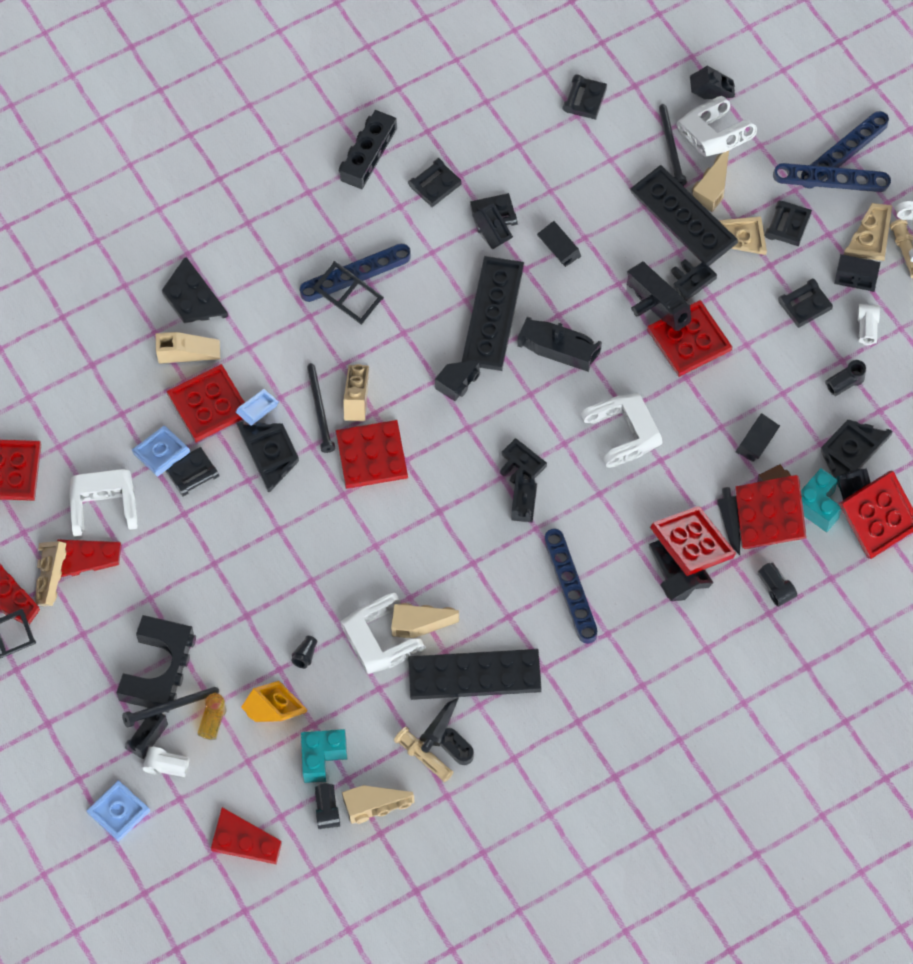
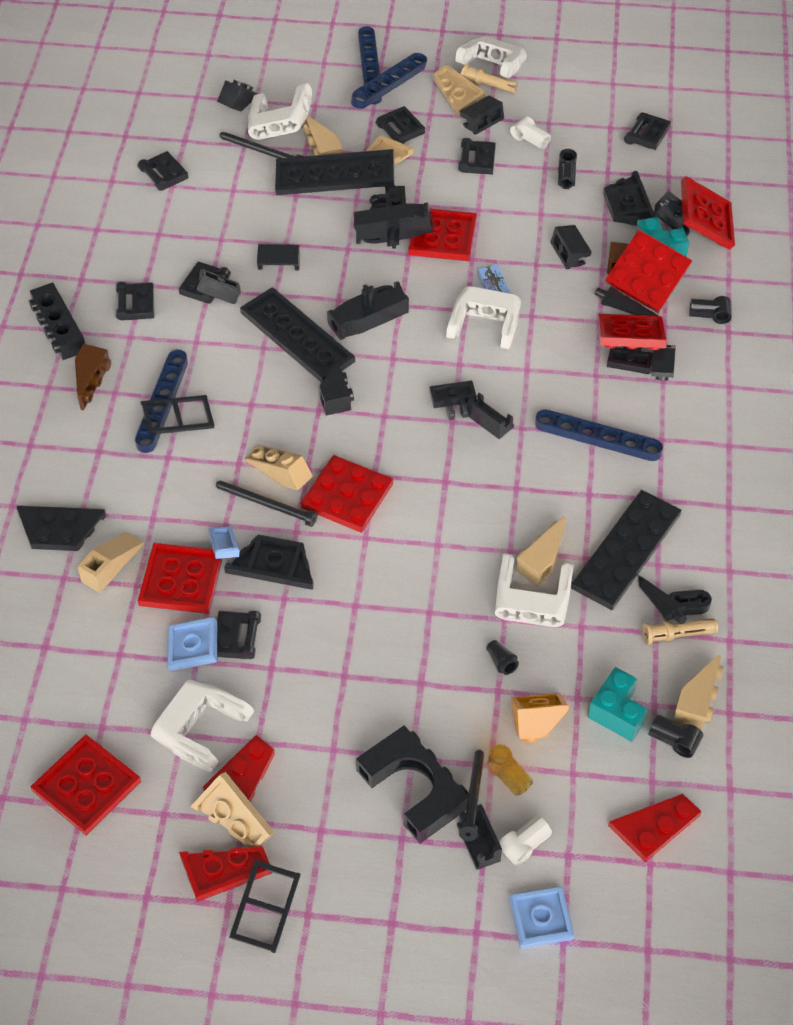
camera: 55 degrees left, 10 degrees down
none -> reddish brown slope [75,344,111,411]
none -> light blue tile [478,264,510,294]

